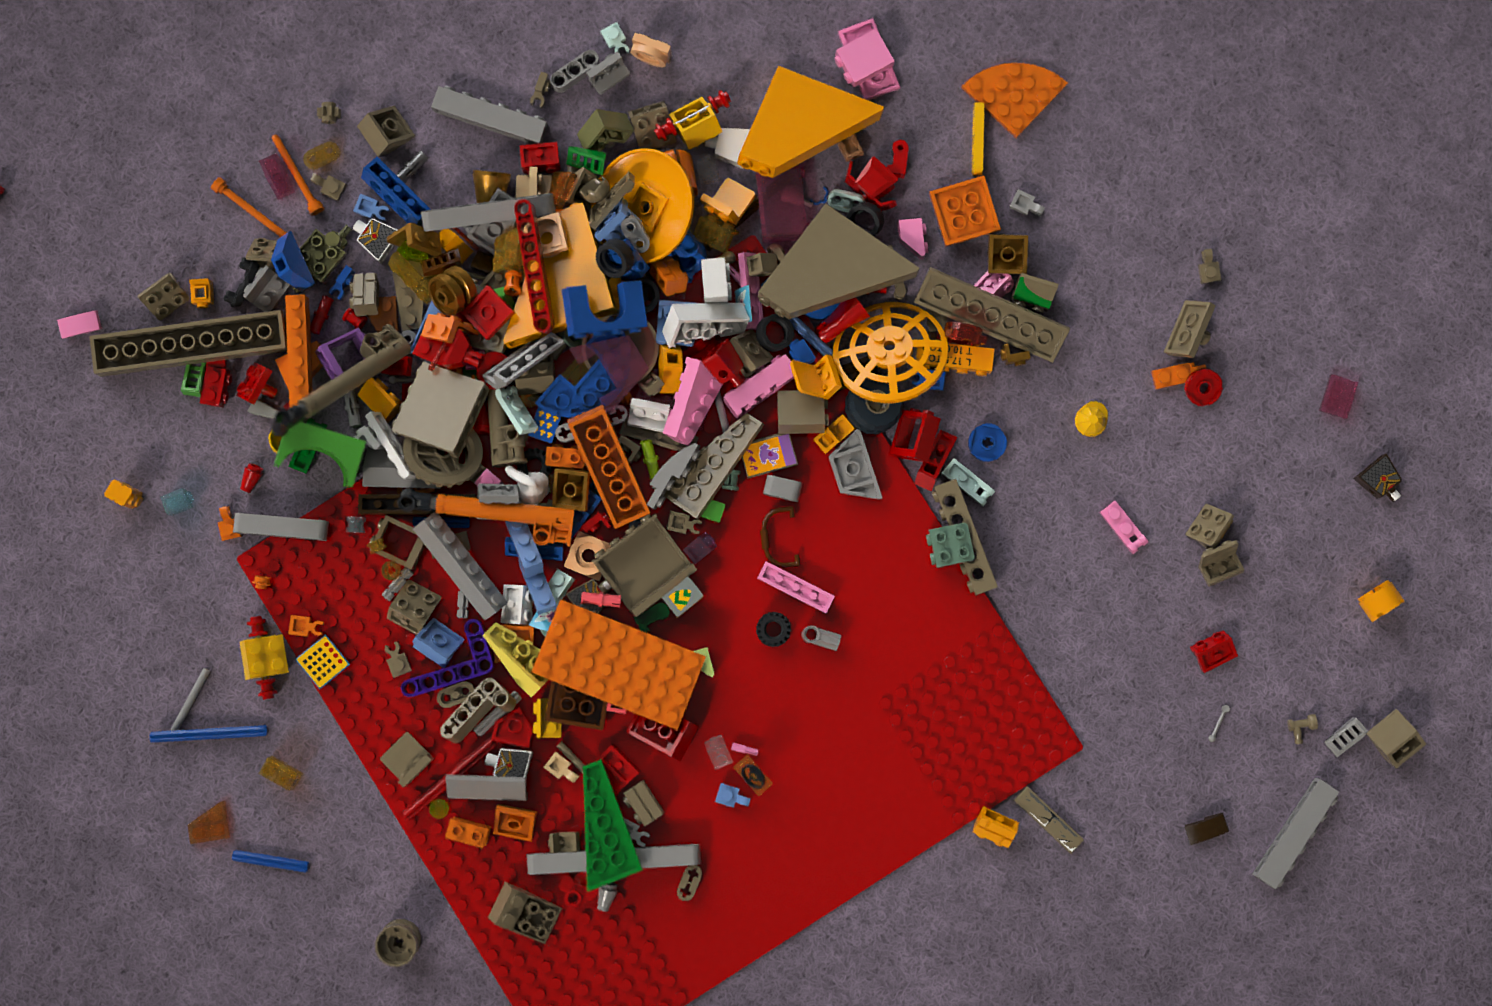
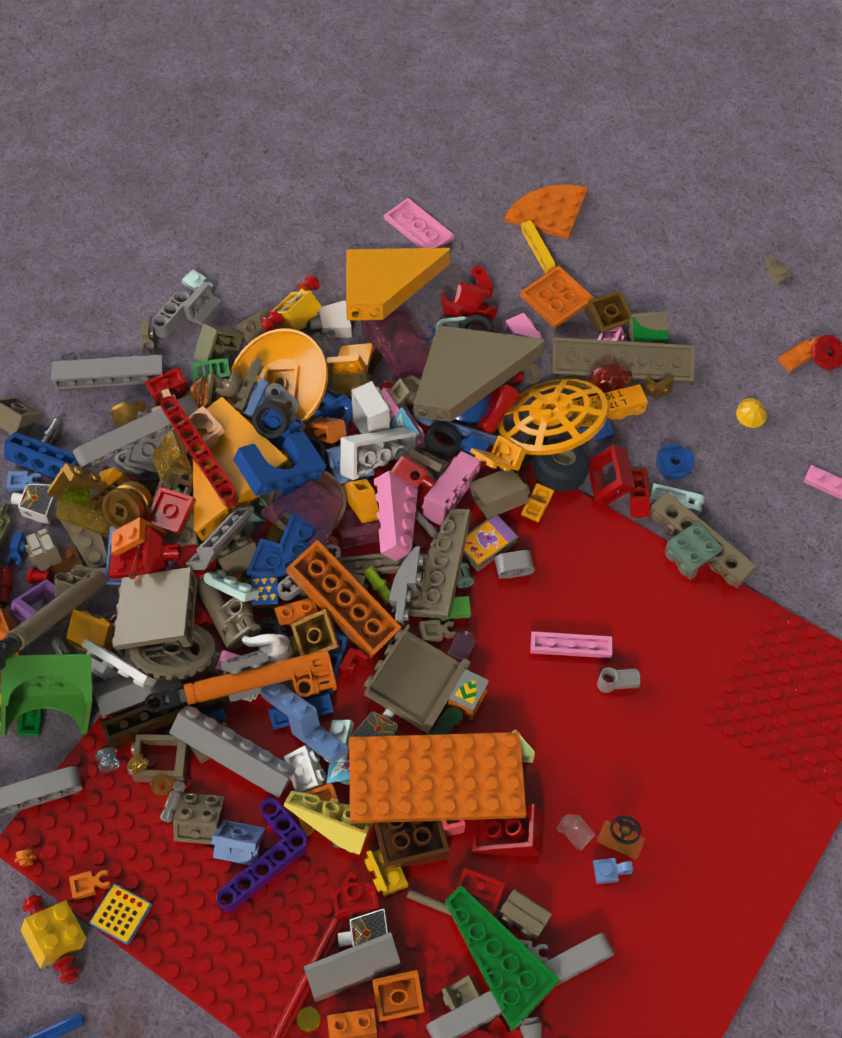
camera: 20 degrees left, 25 degrees down
dark tan bracket [380,732,435,788] -> none
red bracket [381,356,413,376] -> none
dark tan plate [385,641,412,678] -> none
dark tan plate [437,681,475,708] -> none
dark tan beam [440,678,516,743] -> none
light grey axle [457,590,469,618] -> none
light grey axle [474,691,521,736] -> none
orange bush [504,270,522,296] -> none
tan plate [544,752,579,783] -> none
light nougat piece [564,531,611,581] -> none
coral pin [581,592,621,608] -> none
white bracket [627,398,670,432] -> none
light nougat piece [630,33,672,67] -> none
dark tan plate [637,372,664,396] -> none
dark tan beam [677,865,702,901] -> none
bright pink pin [731,743,759,756] -> none
black tyre [756,612,791,647] -> none
reddish brown piece [760,506,800,567] -> none
light grey wing [828,429,882,499] -> none
bright pink brick [834,29,895,88] -> none
medium nougat plate [837,134,864,162] -> none
light grey plate [1009,189,1045,217] -> none
dark tan plate [1164,300,1216,358] -> none

